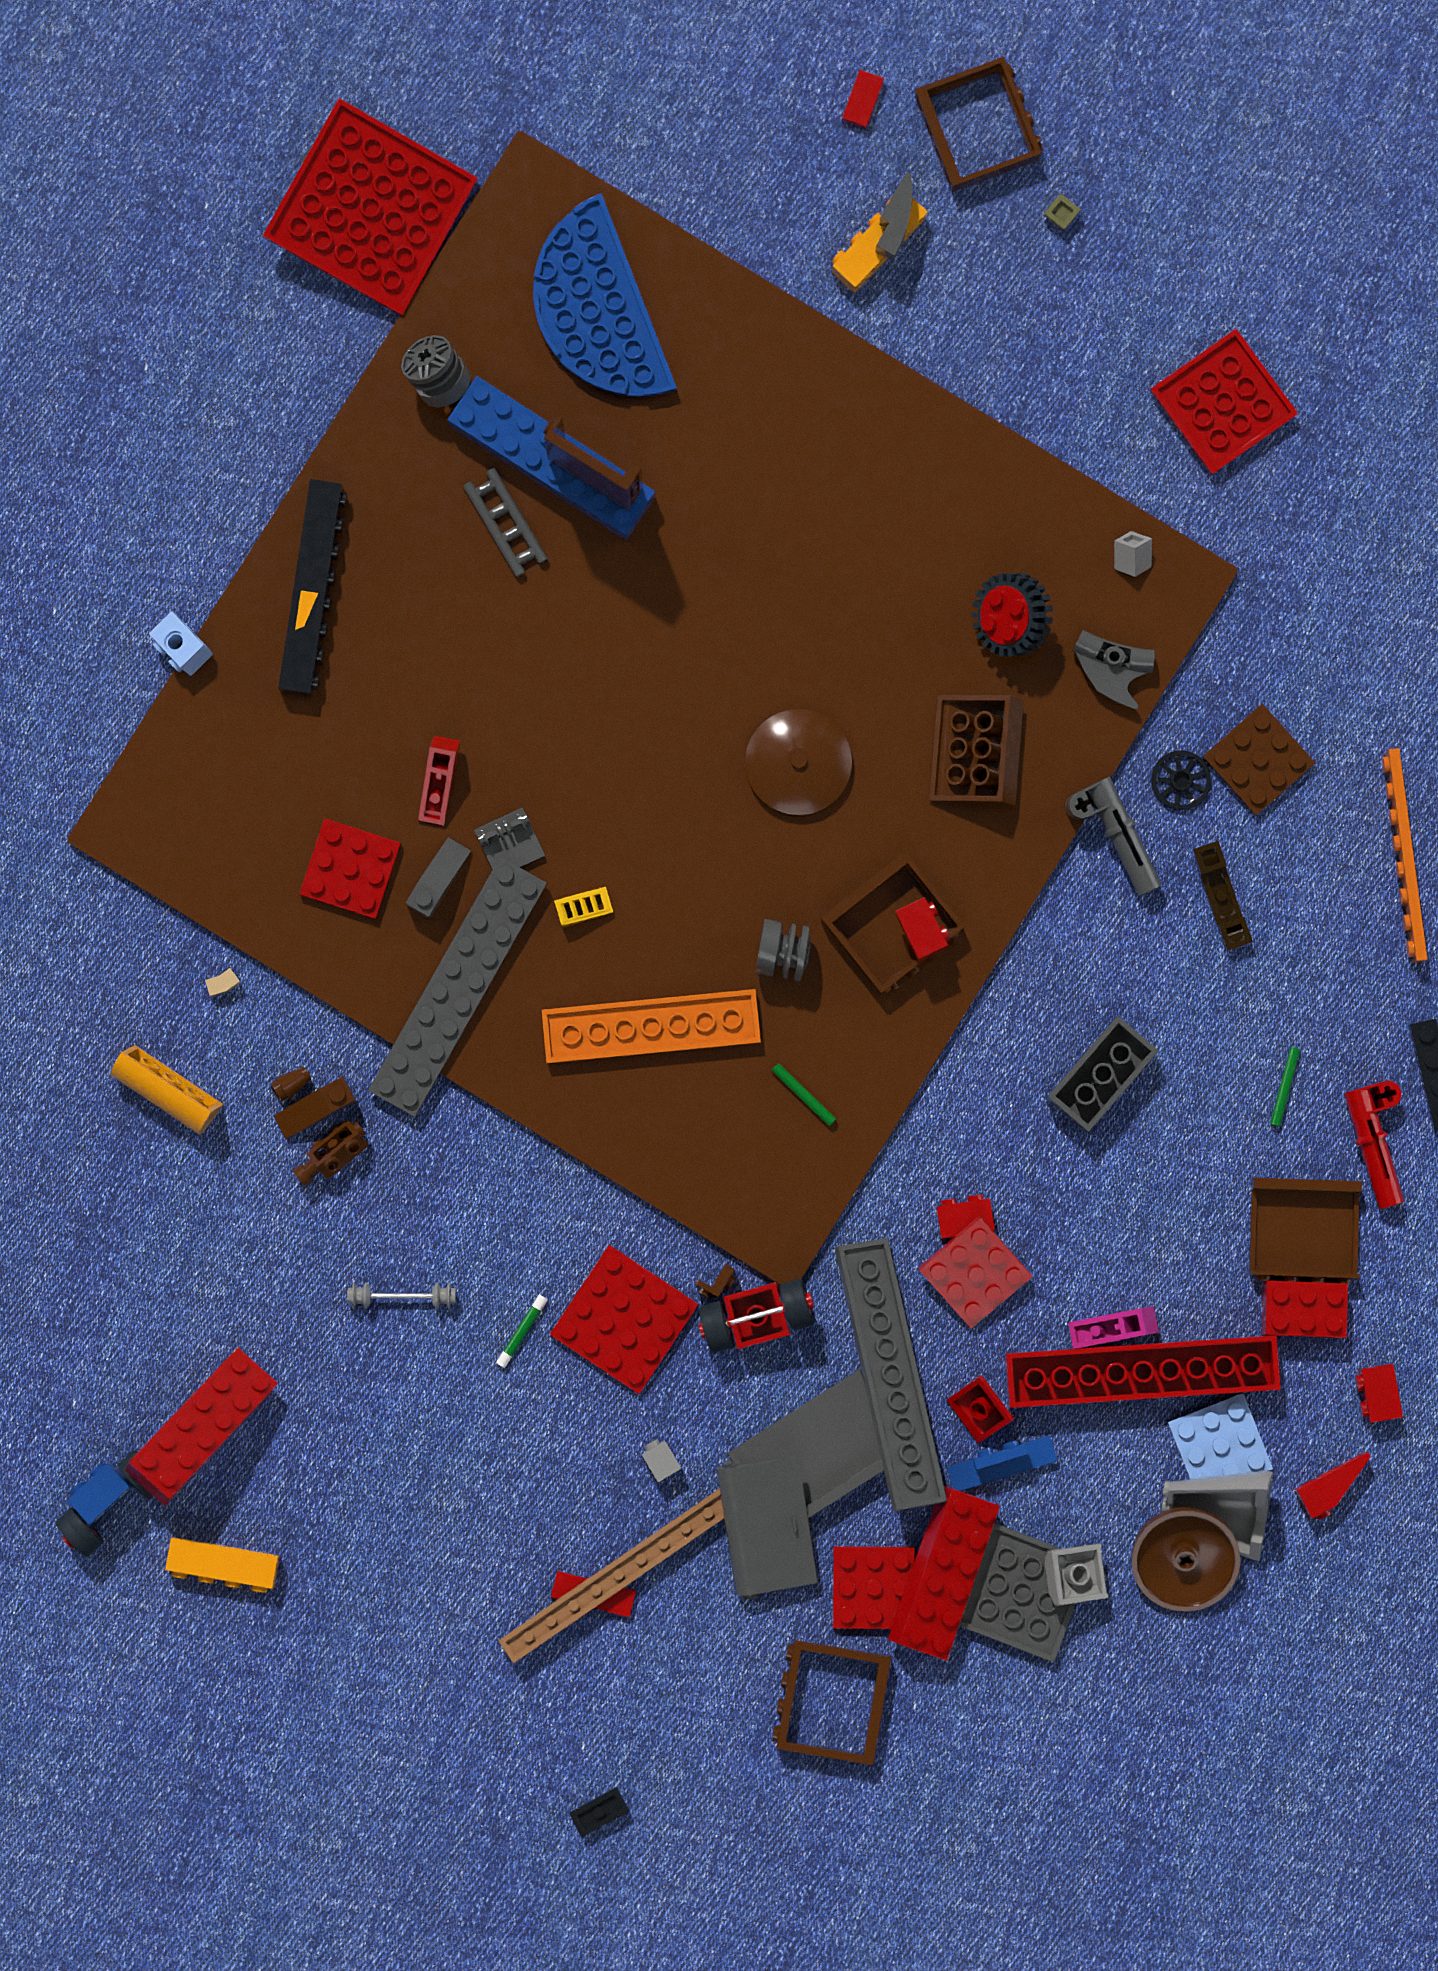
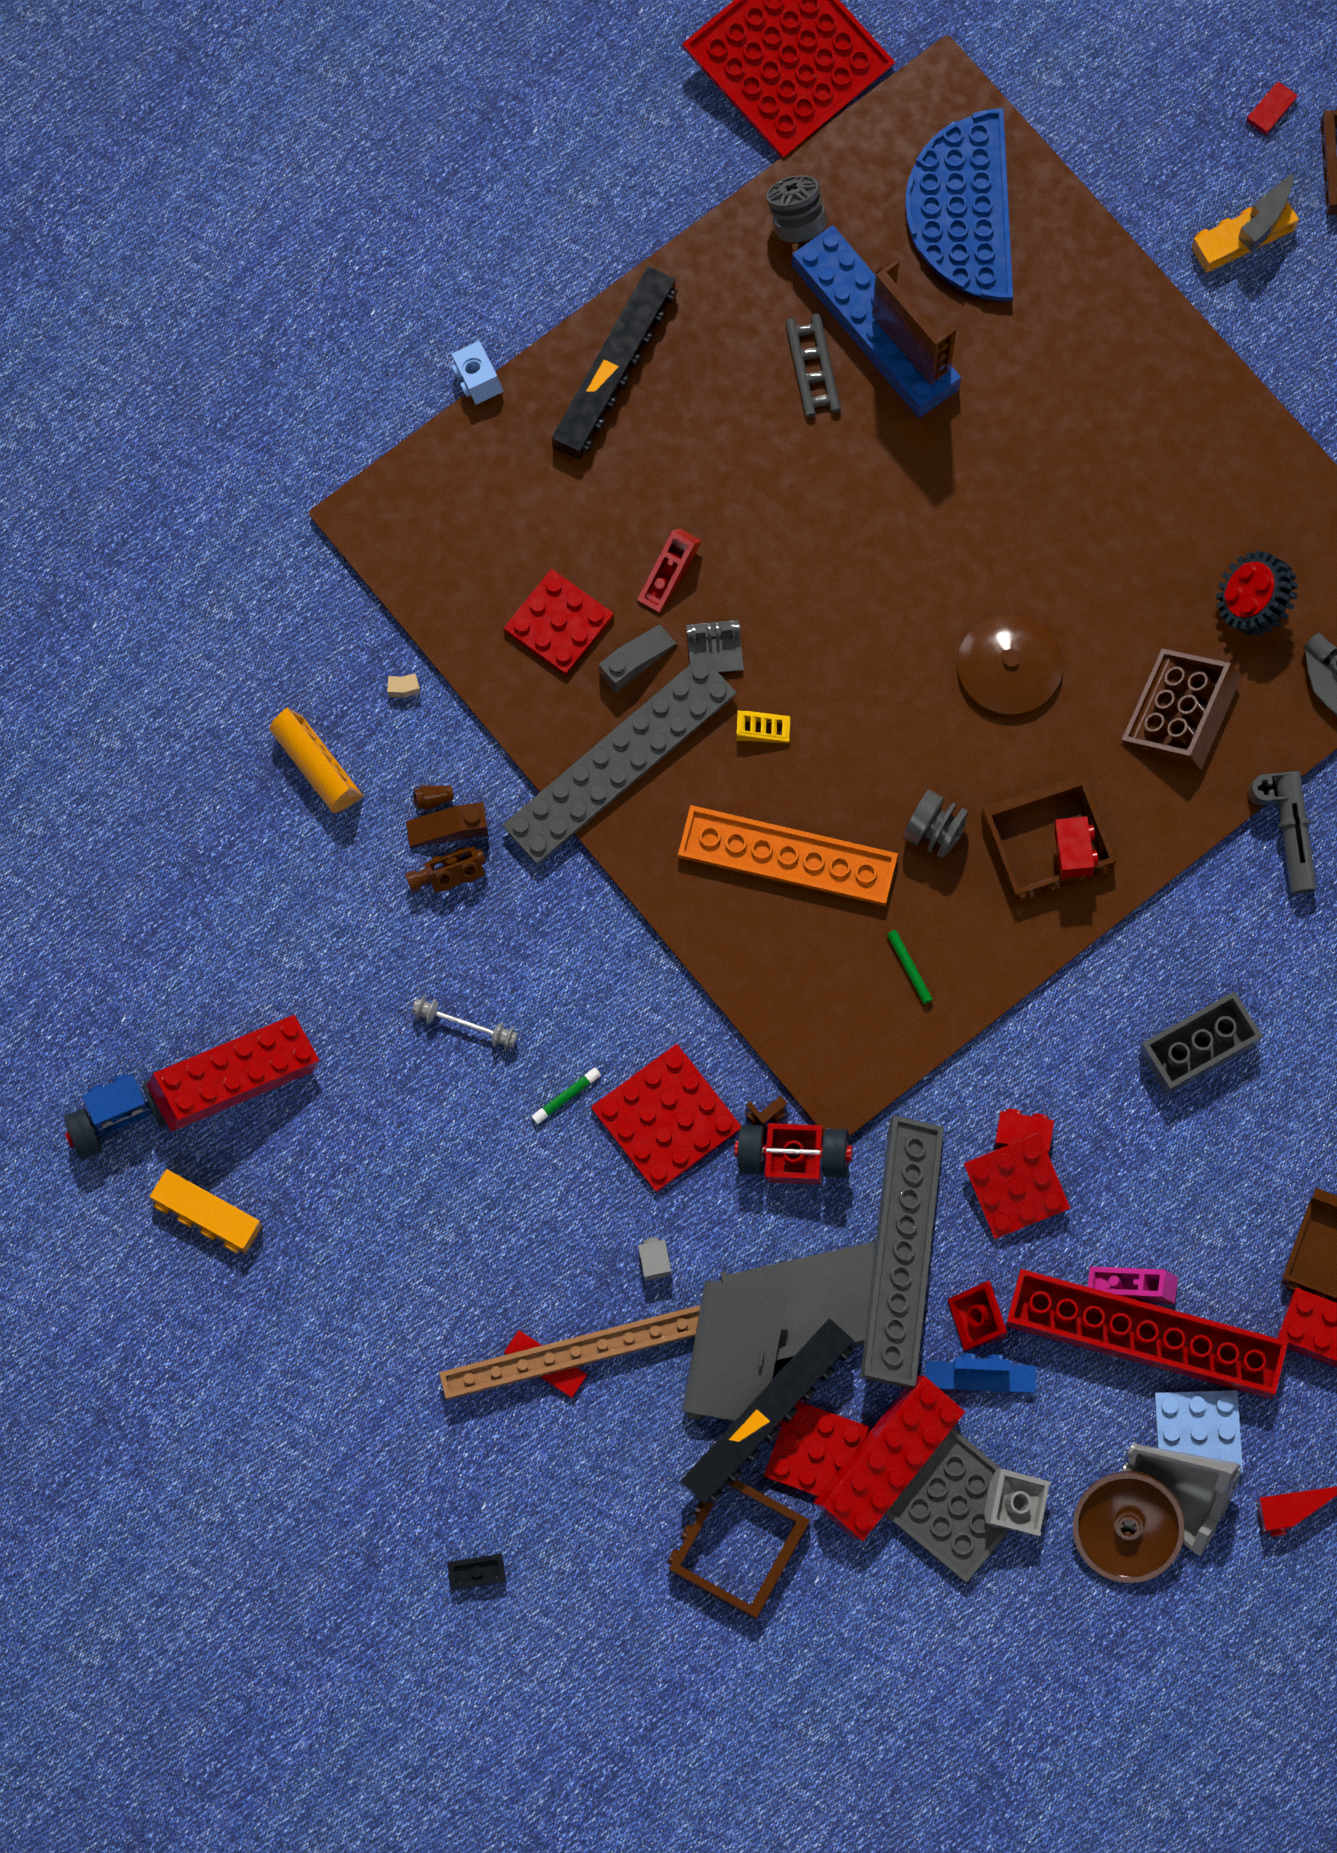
camera: 25 degrees right, 10 degrees down
none -> black brick [680,1318,854,1507]

